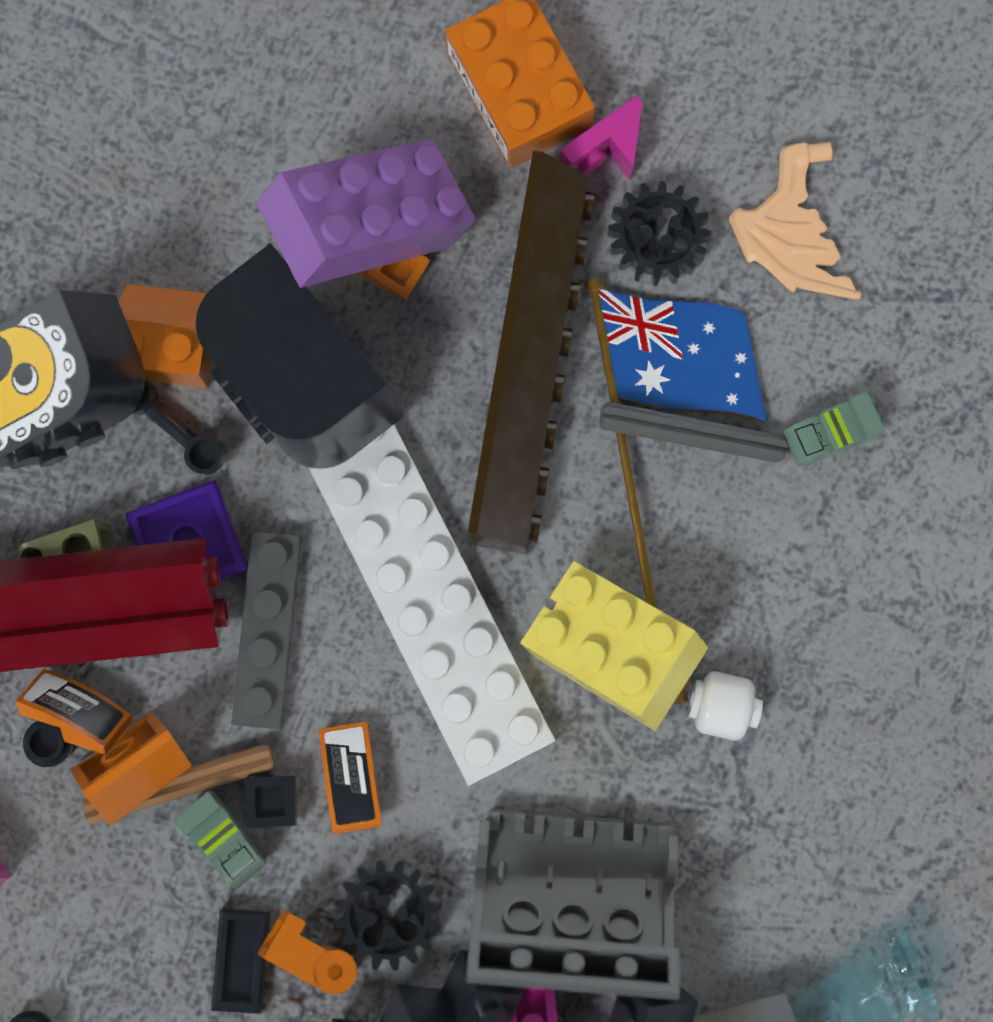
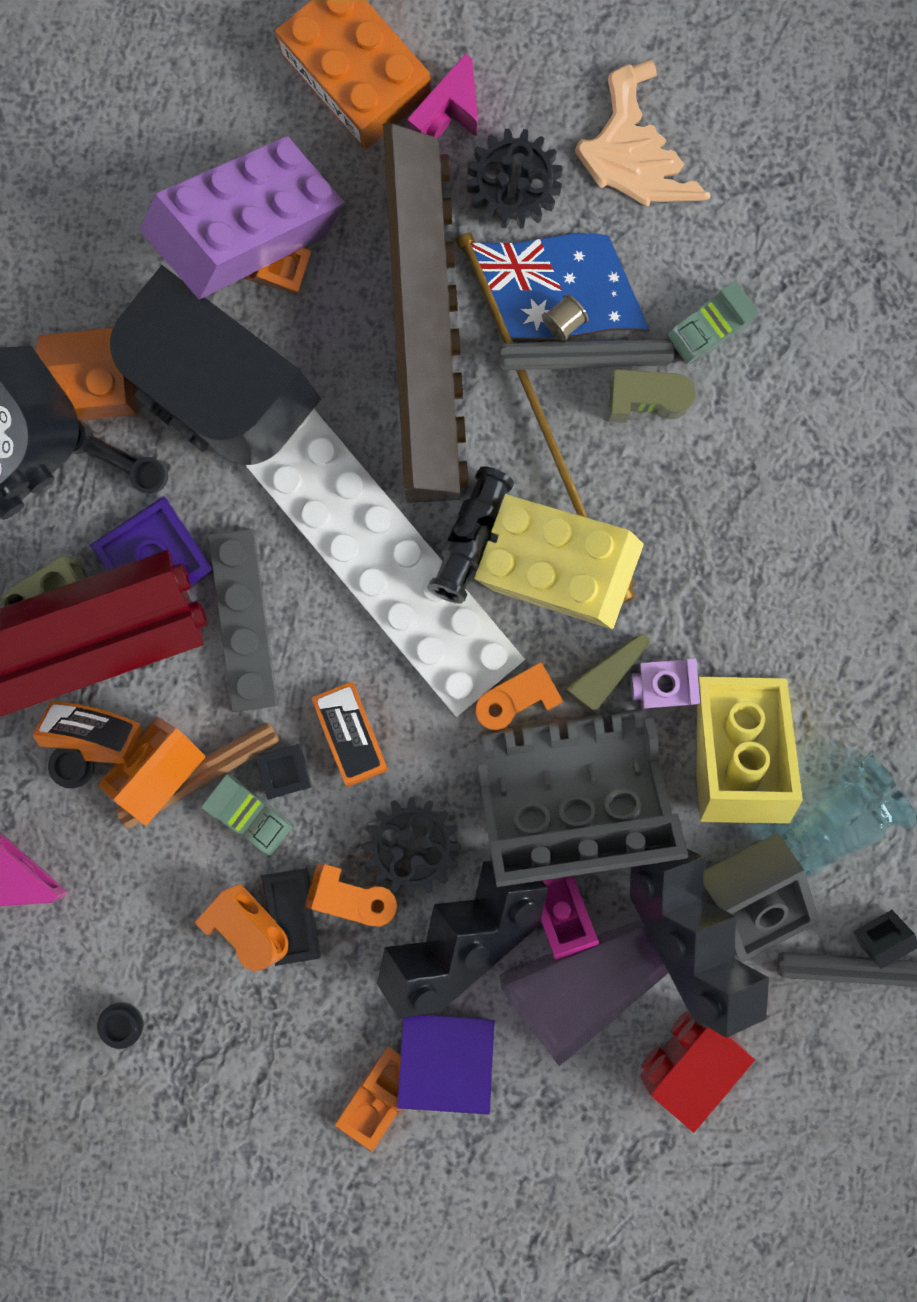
camera: 15 degrees left, 5 degrees up
white head [688,671,763,741] -> none
none -> orange leg [194,884,288,971]
none -> black piece [427,466,514,604]
none -> orange leg [476,662,563,730]
none -> dark tan axle [541,294,589,342]
none -> olive slope [564,634,650,712]
none -> olive leg [608,369,696,423]
none -> lavender brick [630,658,700,709]
none -> light yellow slope [696,677,803,824]

